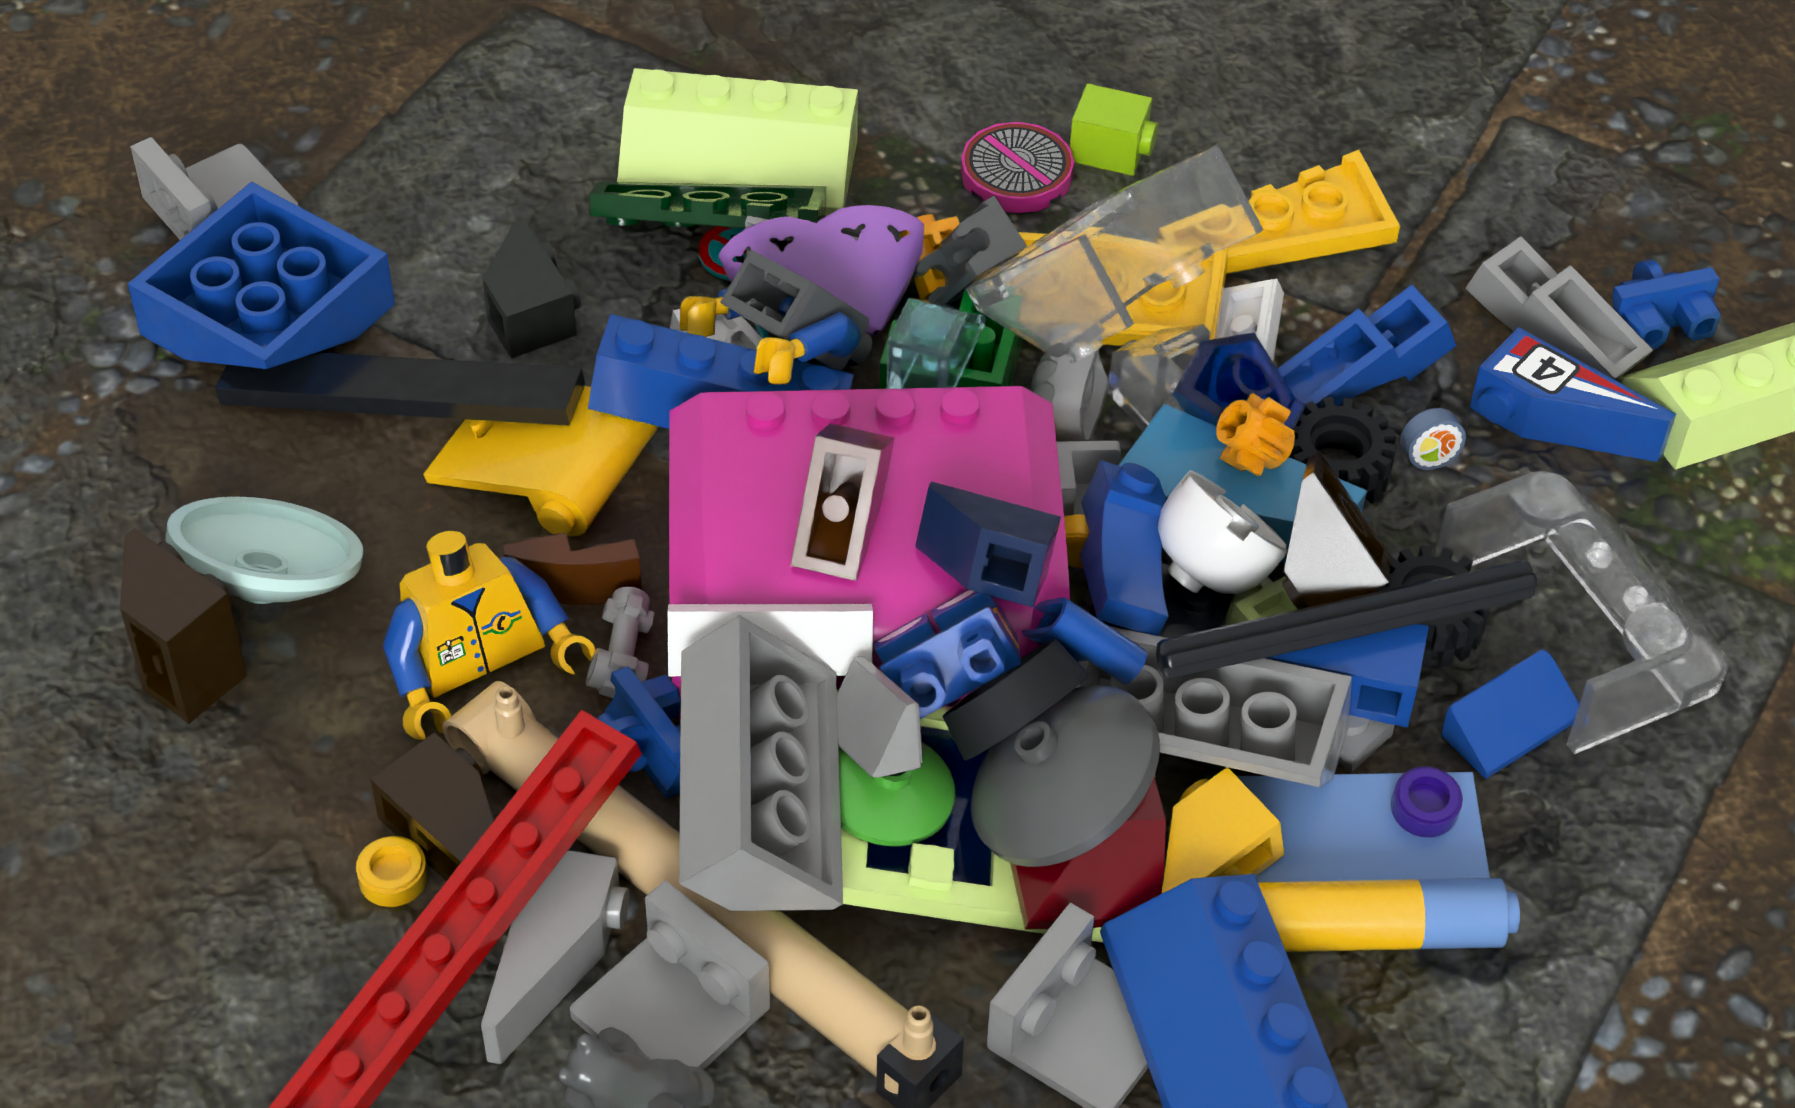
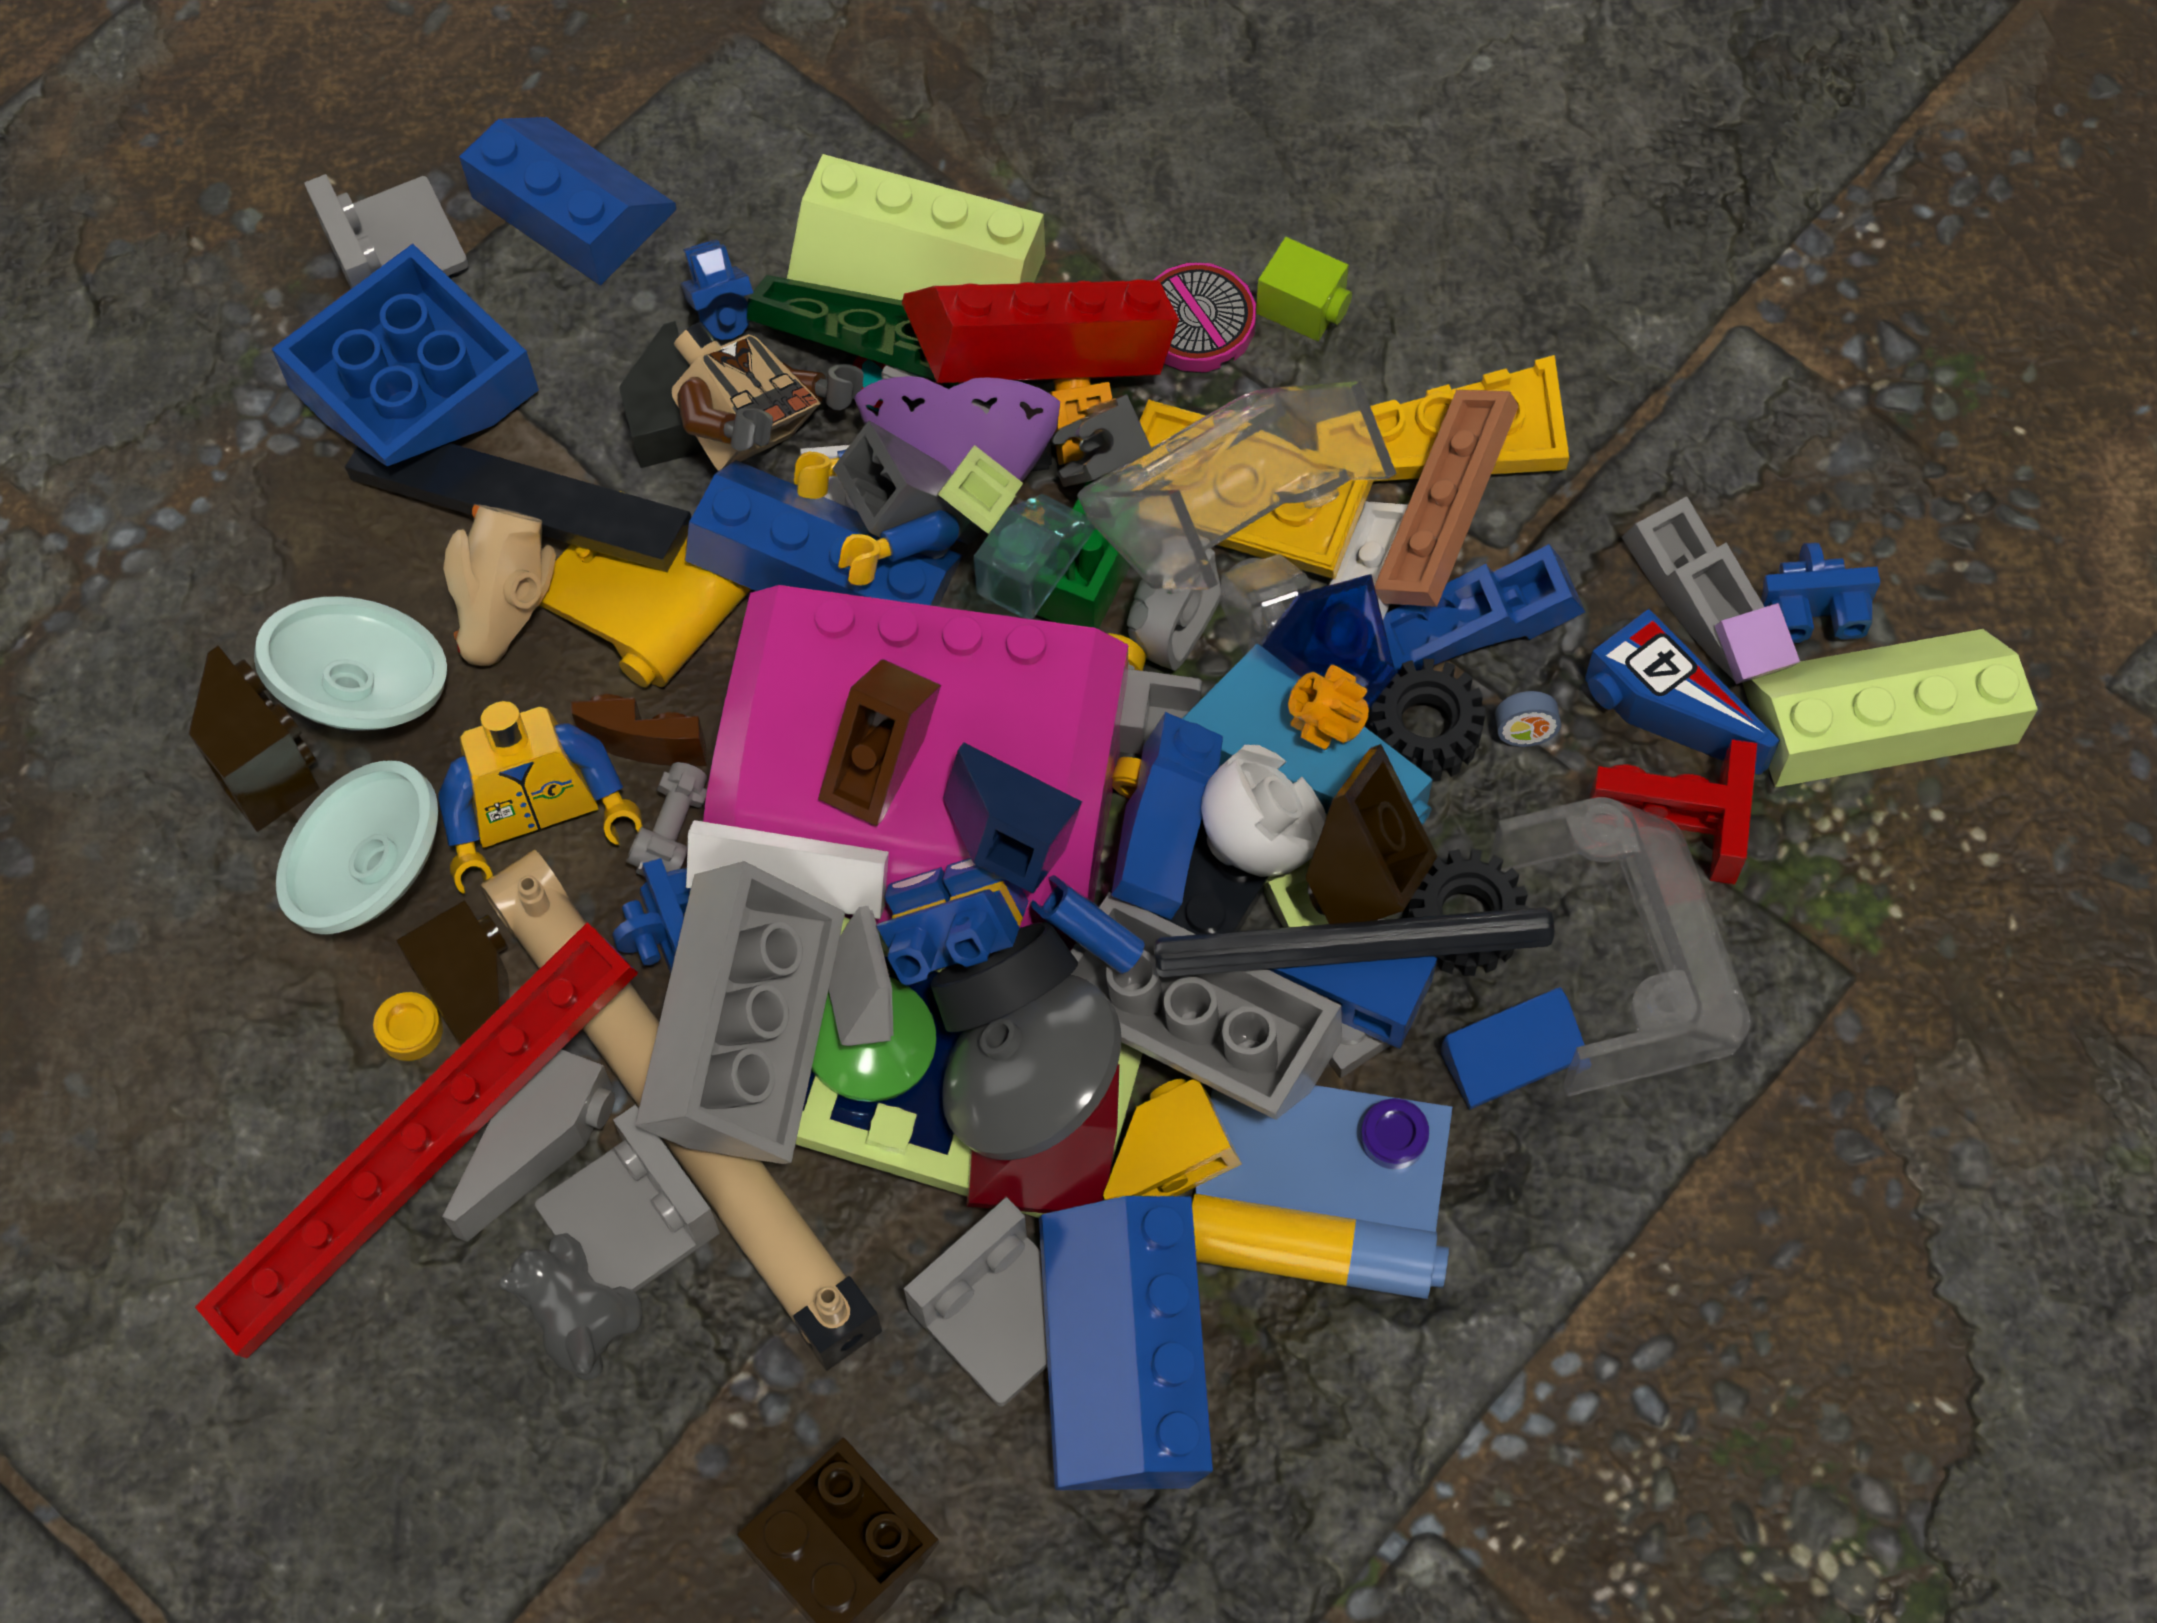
camera: 15 degrees right, 15 degrees up
none -> light aqua dish [276,760,438,934]
none -> tan animal [443,504,556,666]
none -> blue slope [459,117,677,286]
none -> torso [672,322,864,471]
none -> blue hips [681,239,753,340]
none -> red slope [902,279,1179,383]
none -> yellowish green slope [938,445,1023,534]
none -> nougat plate [1373,390,1519,607]
none -> red bracket [1587,740,1757,885]
none -> lavender tile [1715,603,1800,684]

